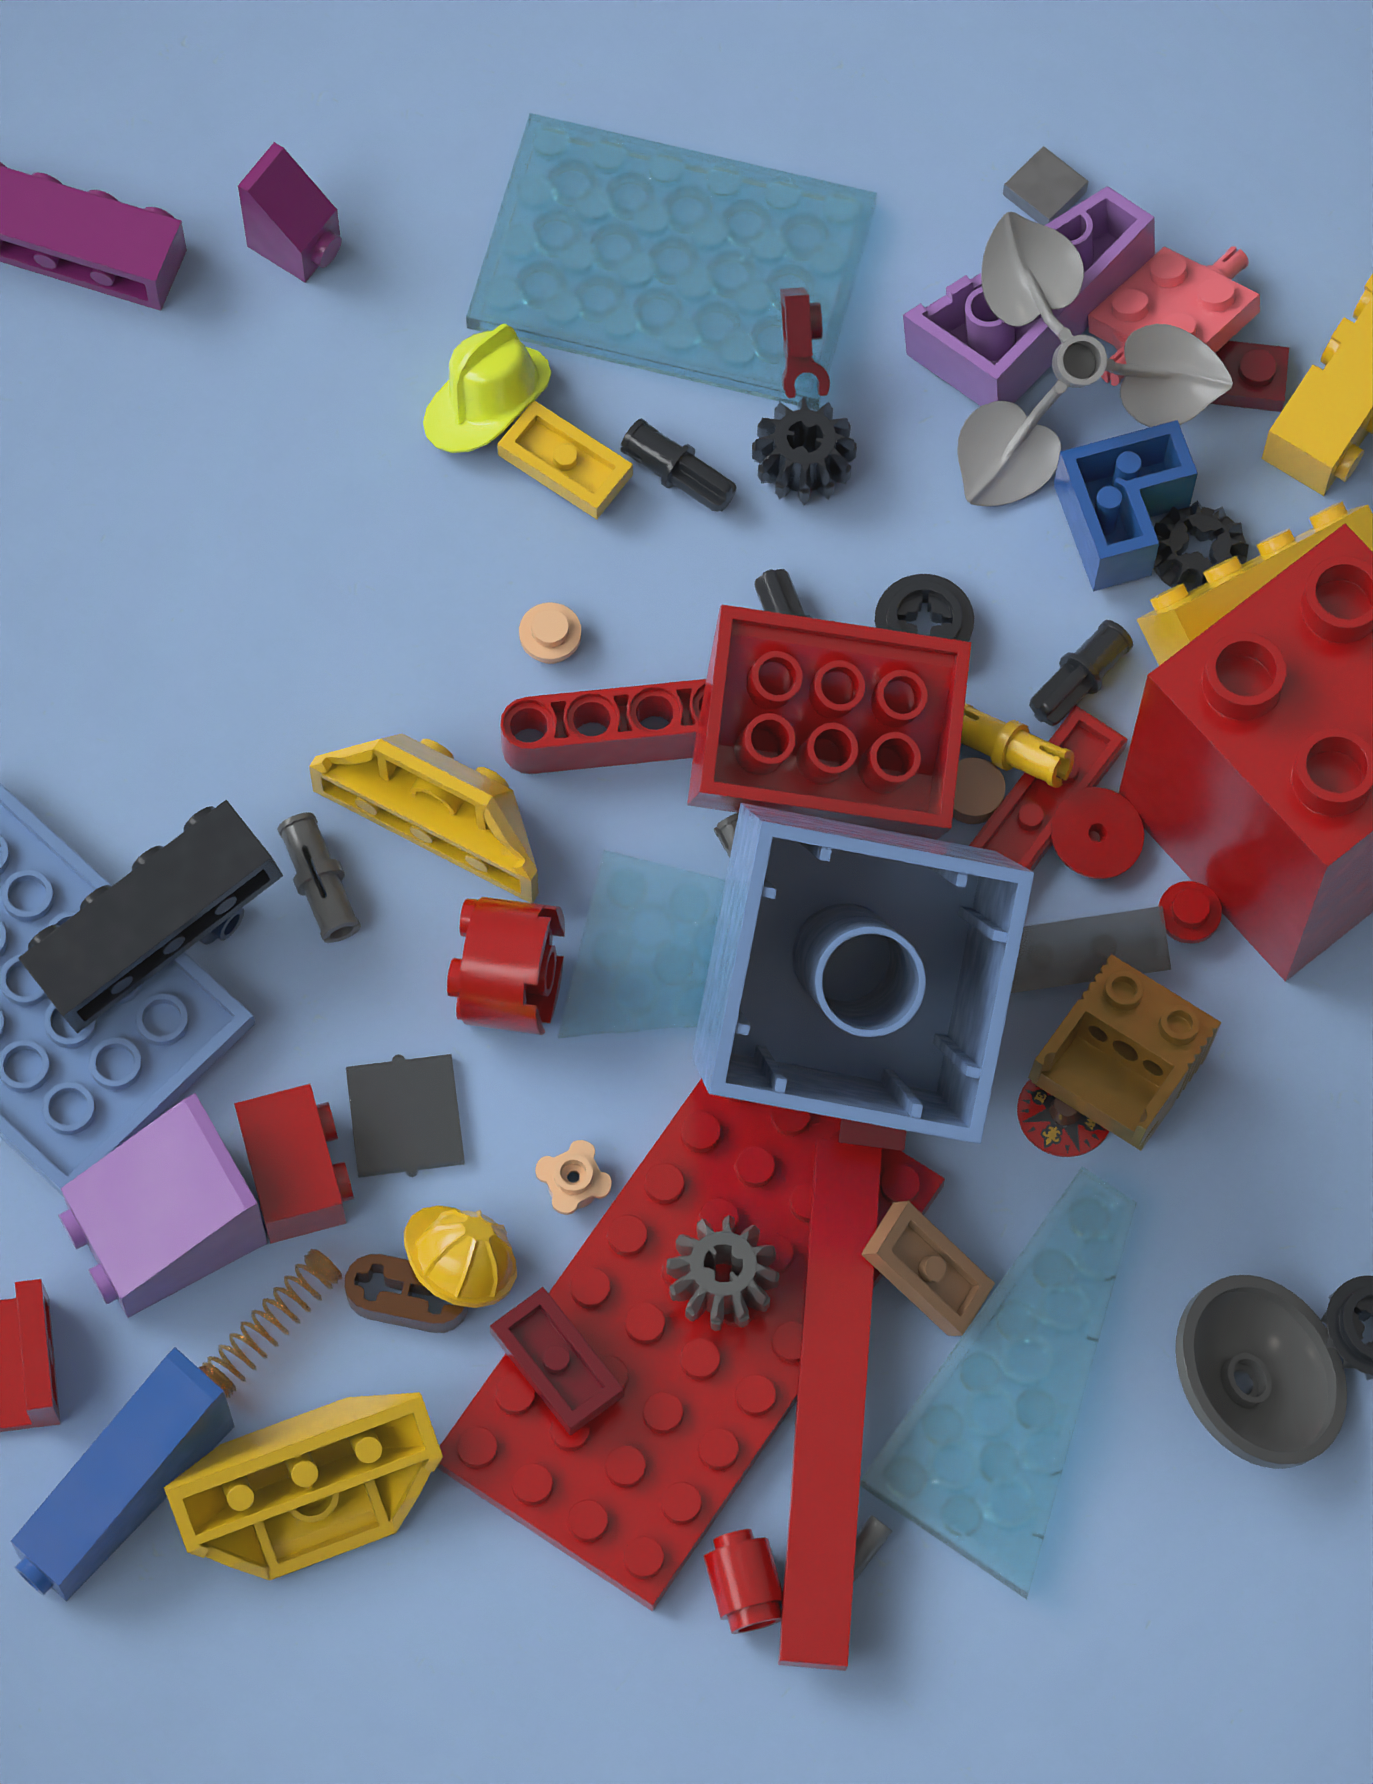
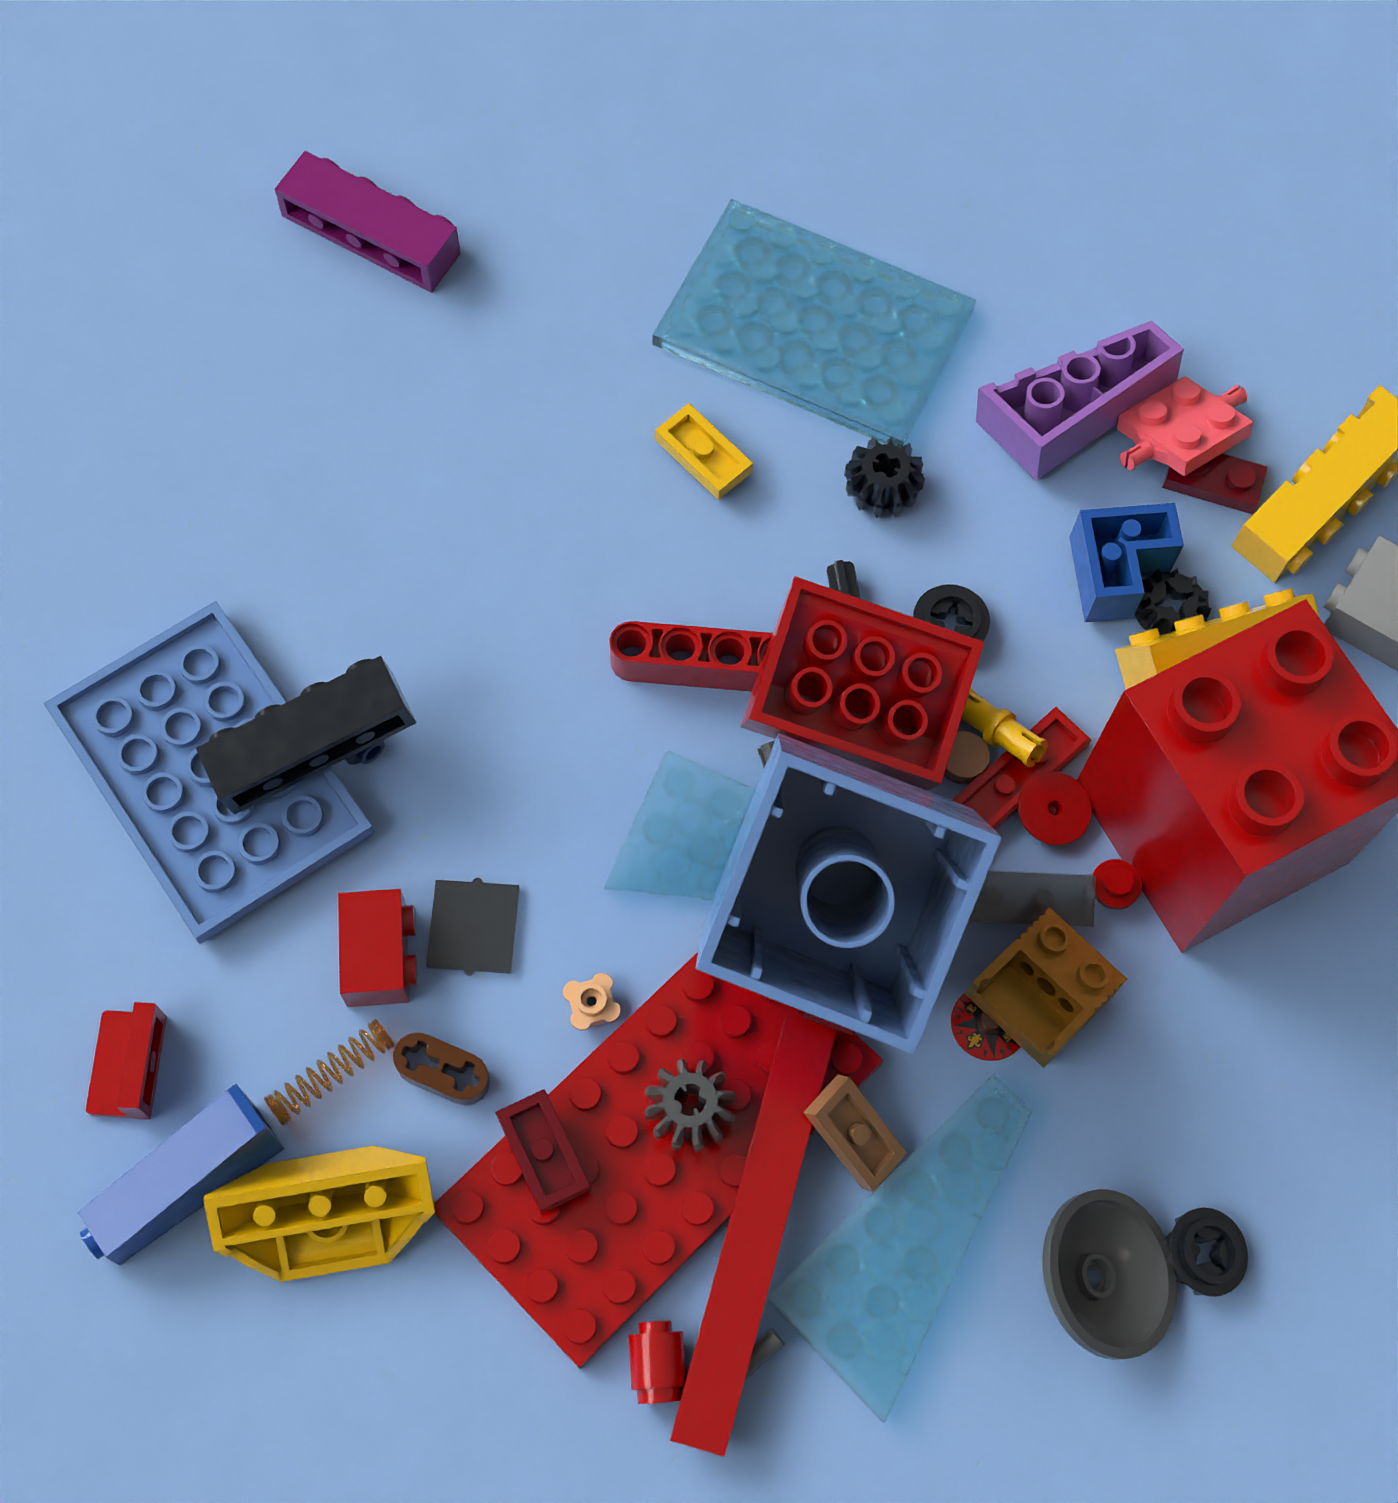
camera: 10 degrees right, 0 degrees up
medium lavender slope [58,1093,267,1318] -> none
magenta slope [238,142,342,283] -> none
dark grey pin [277,812,361,943] -> none
yellow wedge [309,733,539,903] -> none
yellow piece [404,1205,517,1308] -> none
neon yellow piece [423,324,551,453] -> none
red brick [447,897,565,1035] -> none
light nougat plate [519,602,581,664] -> none
black axle [620,418,737,512] -> none
dark red plate [780,287,830,398] -> none
light grey plant [957,212,1233,506] -> none
flat silver tile [1003,146,1089,225] -> none
black axle [1029,620,1133,726] -> none

